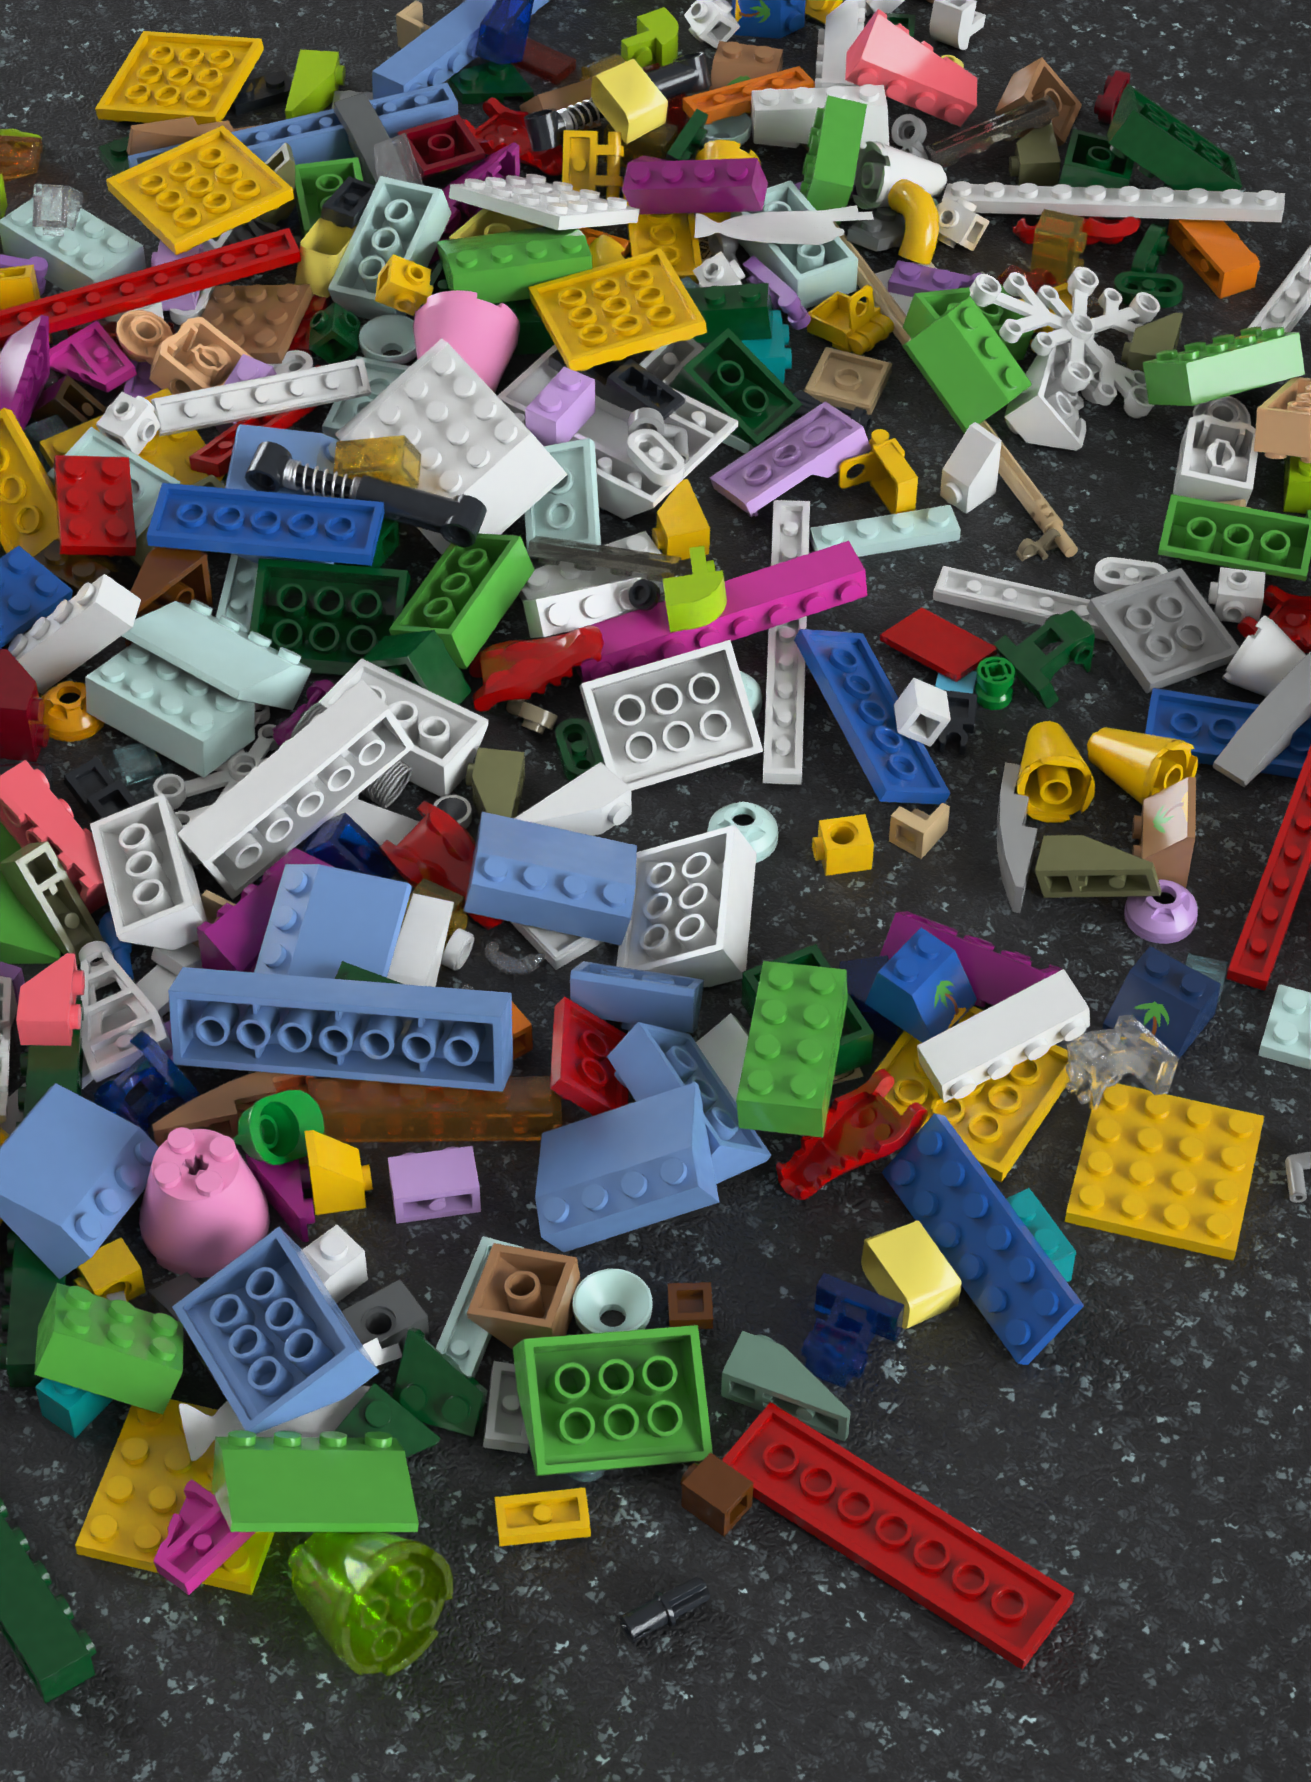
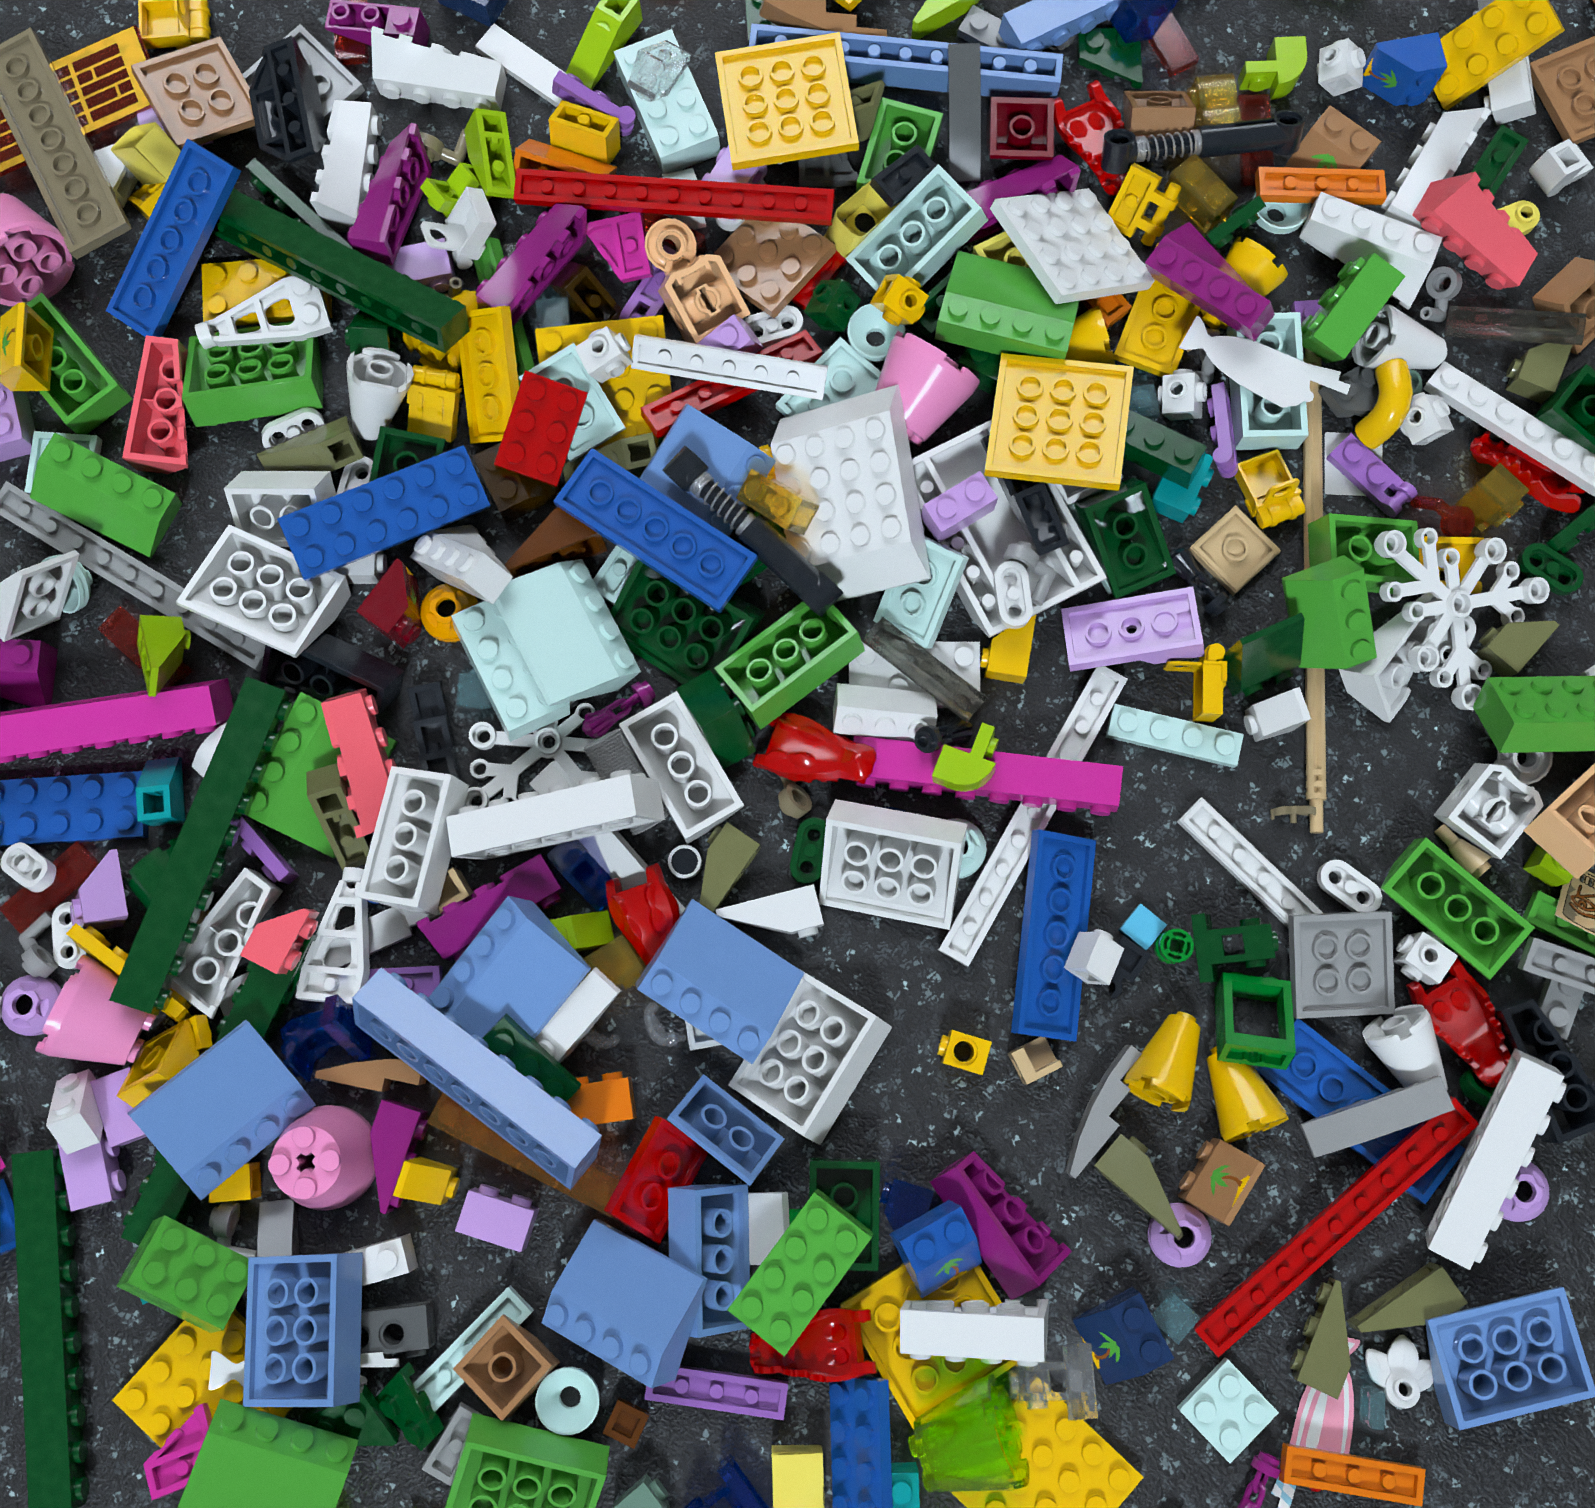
camera: 30 degrees right, 30 degrees up
green piece [232,1090,324,1165] -> none
clear slope [374,133,423,185] -> none
white tile [441,928,474,971] -> none
light yellow piece [591,59,668,144] -> none
light aqua piece [707,802,779,863] -> none
red piece [880,607,998,682] -> none
none -> medium lavender plate [644,1365,789,1420]
none -> clear neon green cone [908,1374,1030,1492]
none -> green window [1214,972,1296,1070]
none -> dark green slope [1222,613,1305,697]

